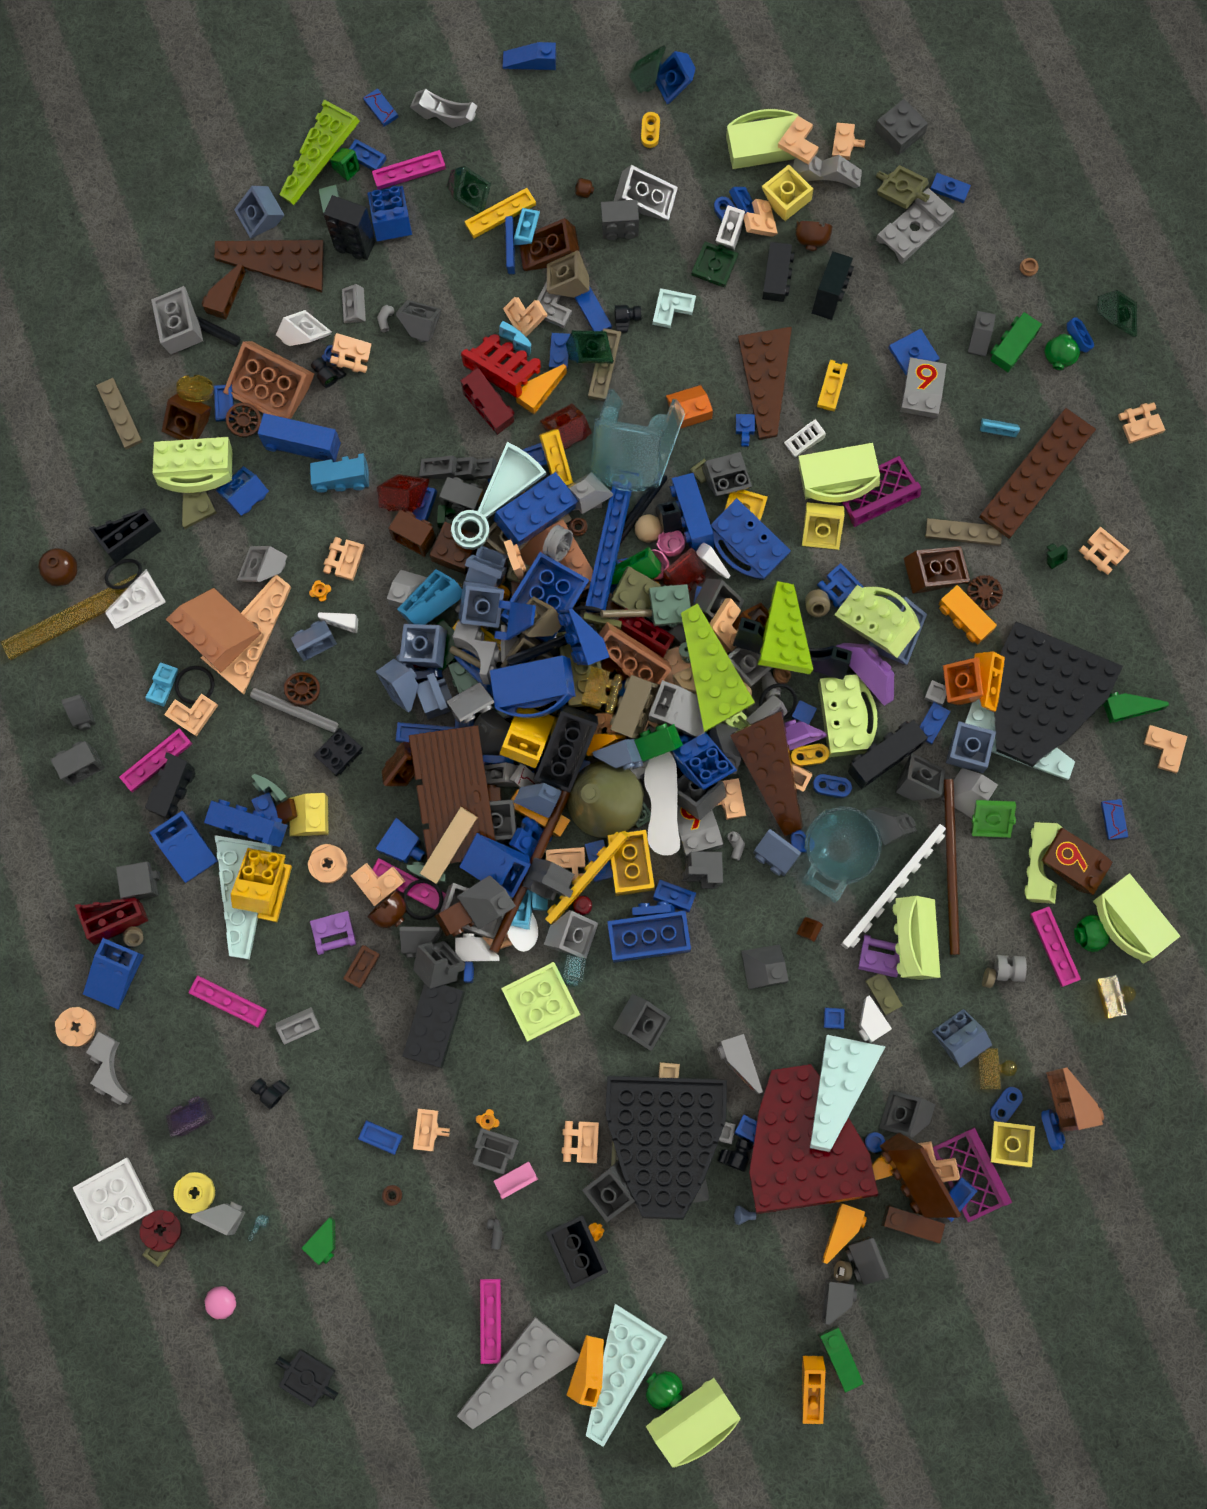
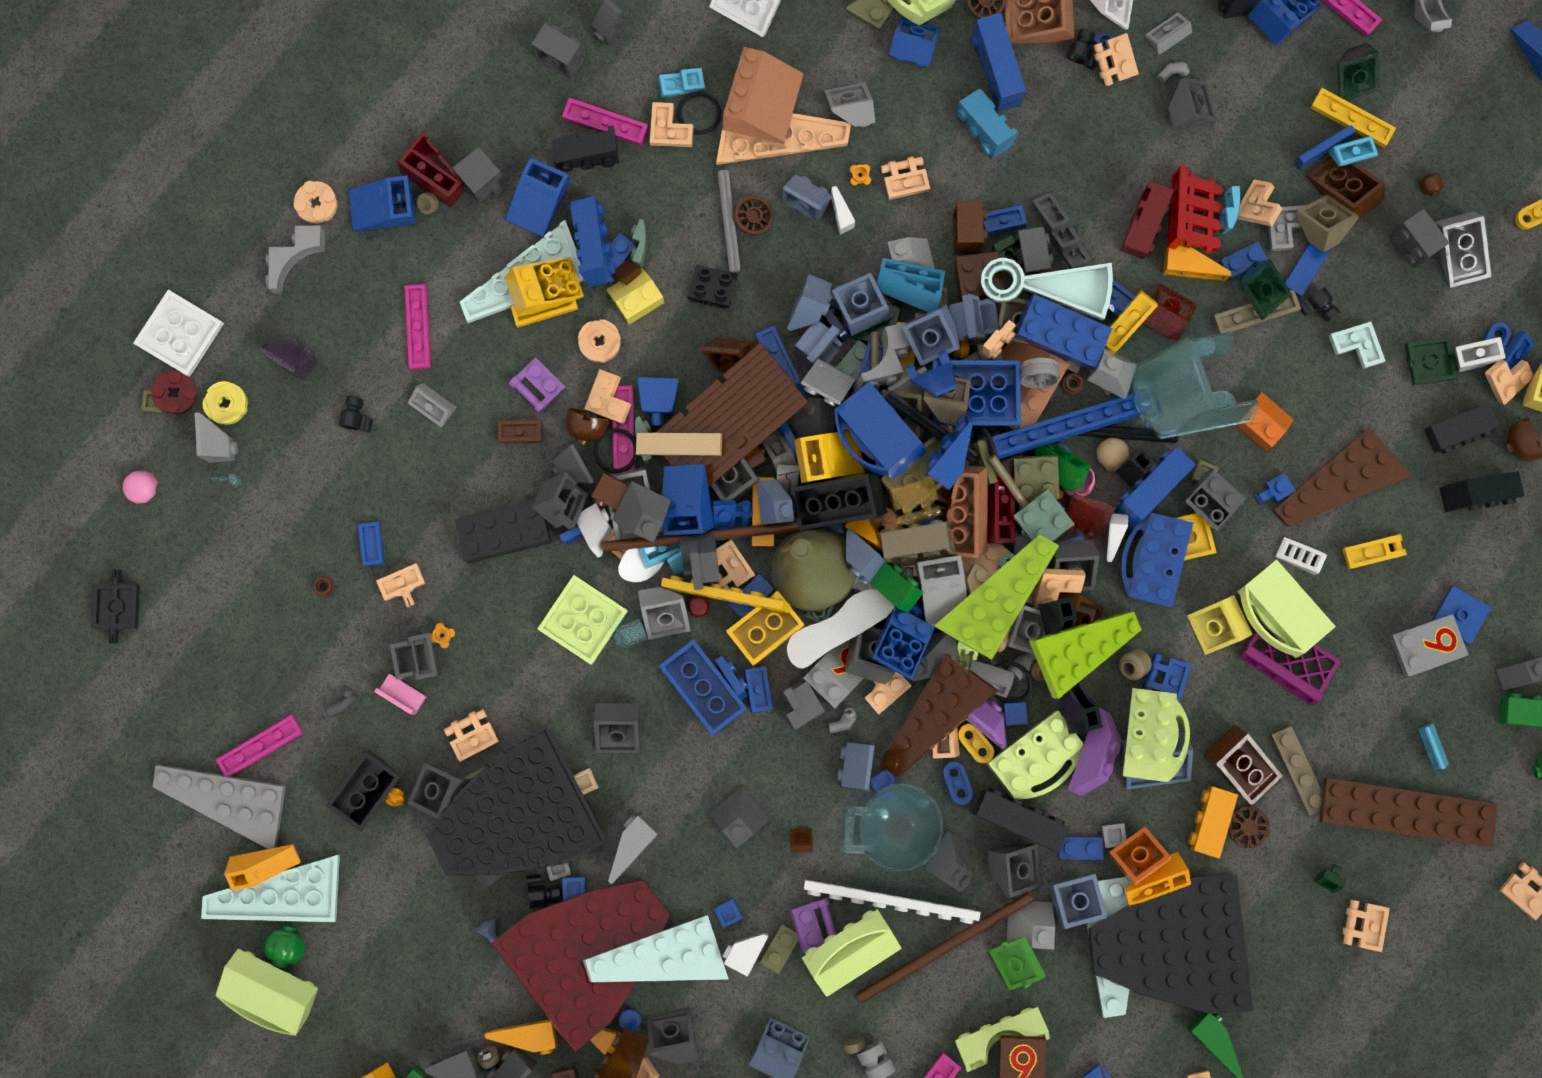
camera: 55 degrees right, 5 degrees up
green slope [301,1217,335,1265] -> none
clear red slope [377,474,429,513] -> none
bright pink hair [656,530,686,557] -> none

